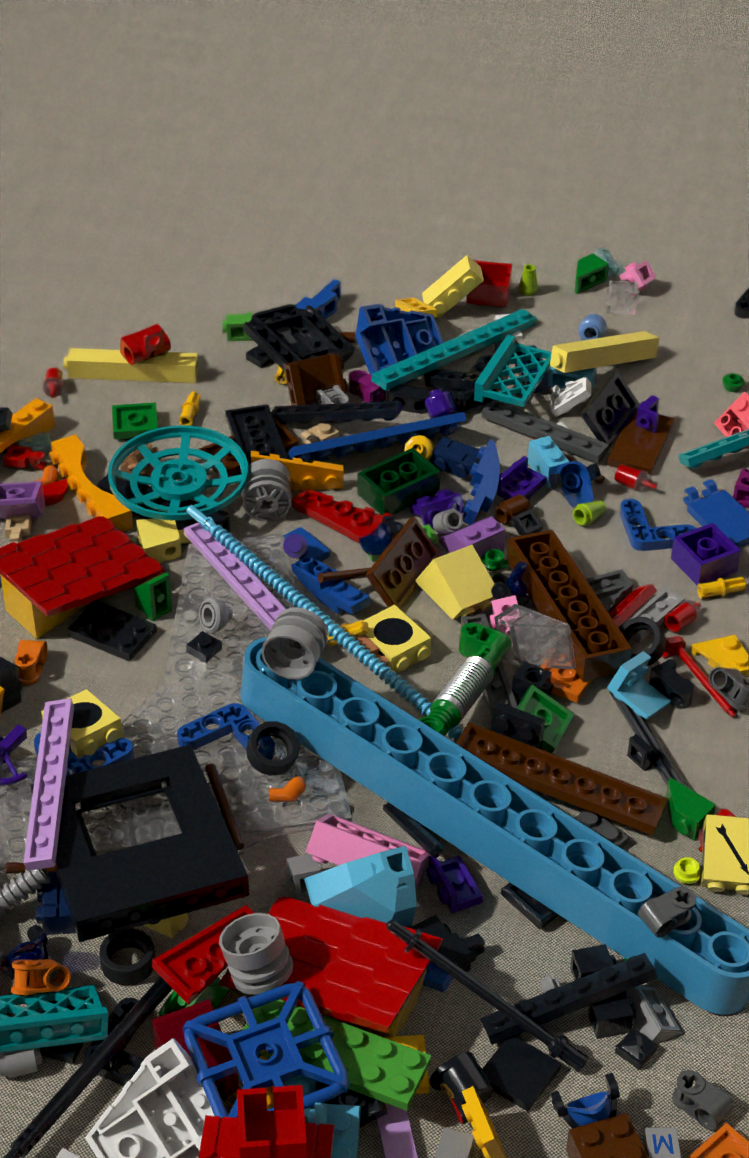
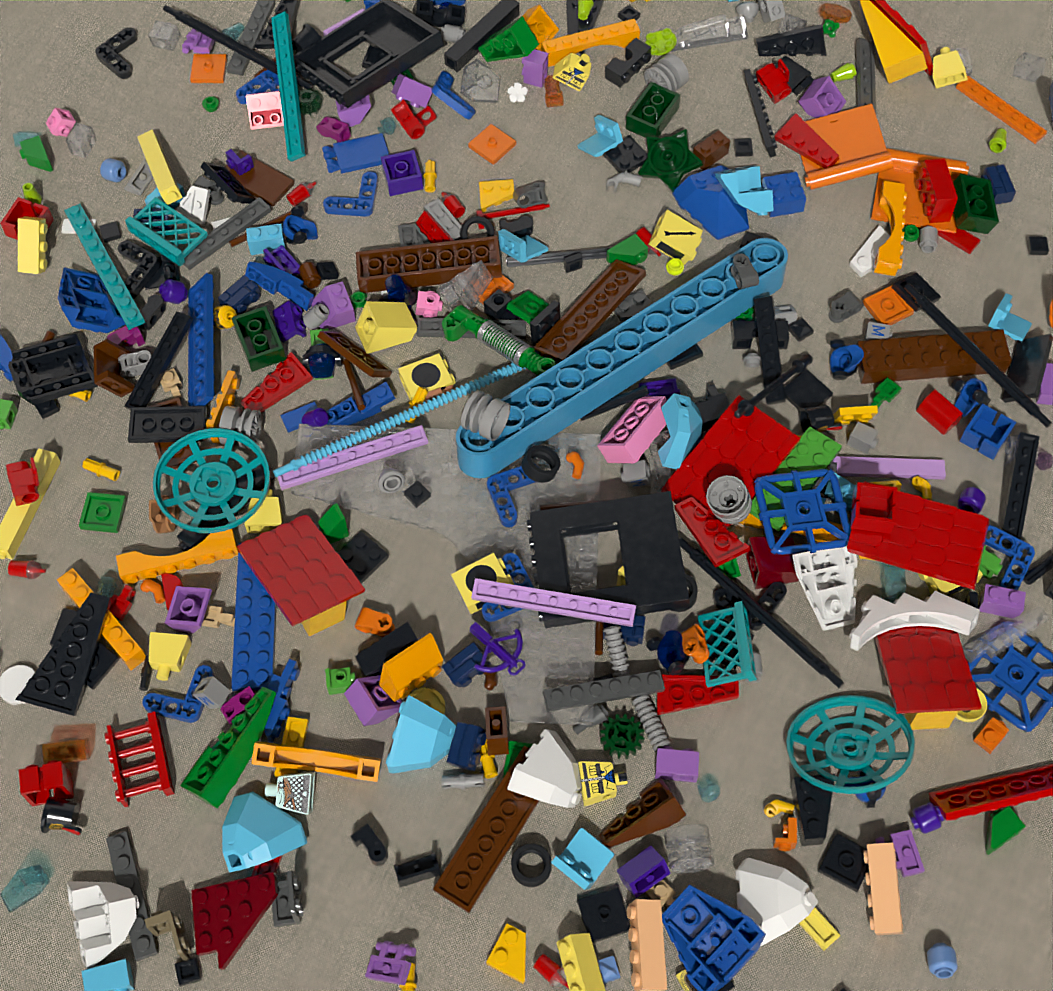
camera: 75 degrees left, 20 degrees up
yellow plate [395,297,437,319] -> none
lime cone [573,500,607,526] -> none

